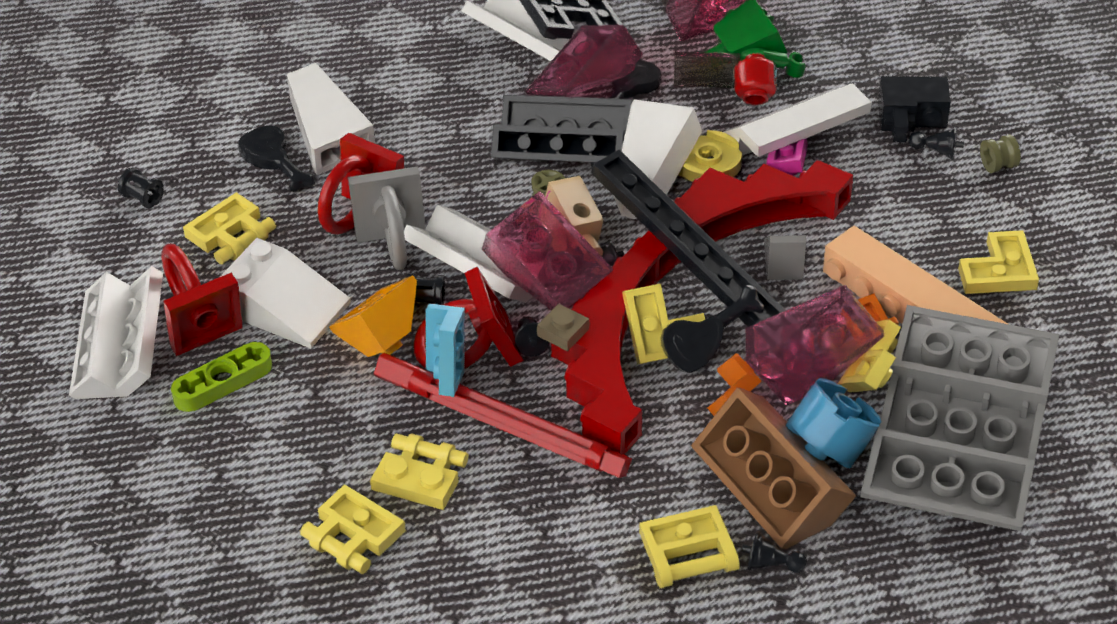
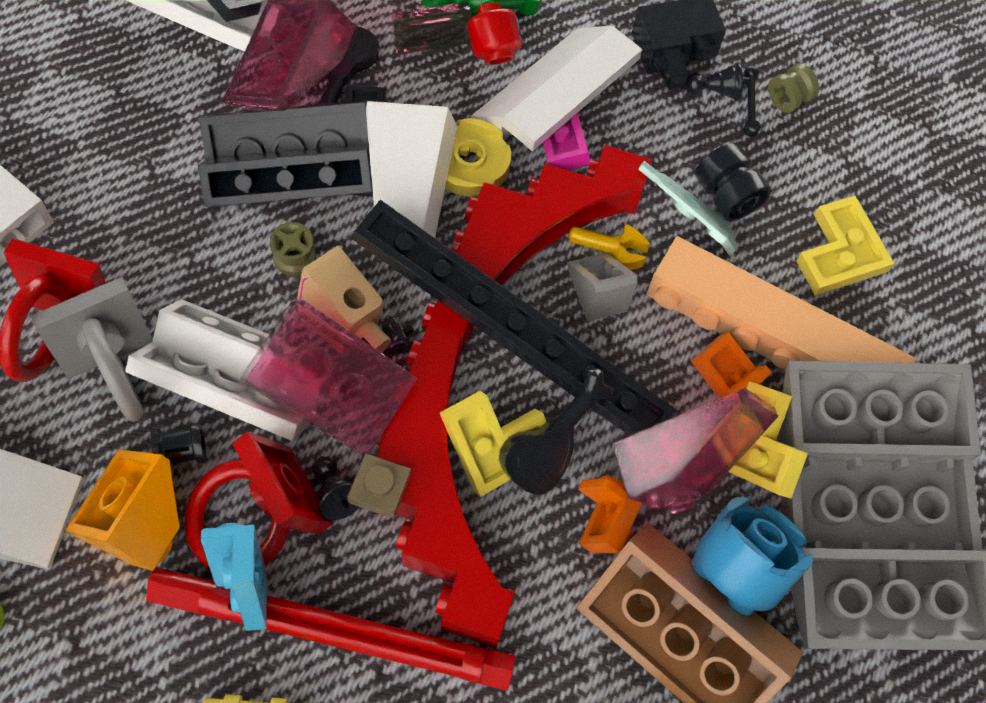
camera: 25 degrees left, 20 degrees up
none -> yellow bar [568,224,650,270]
none -> light aqua piece [638,161,736,256]
none -> black wheel [694,142,772,222]
none -> black hinge [743,65,761,137]

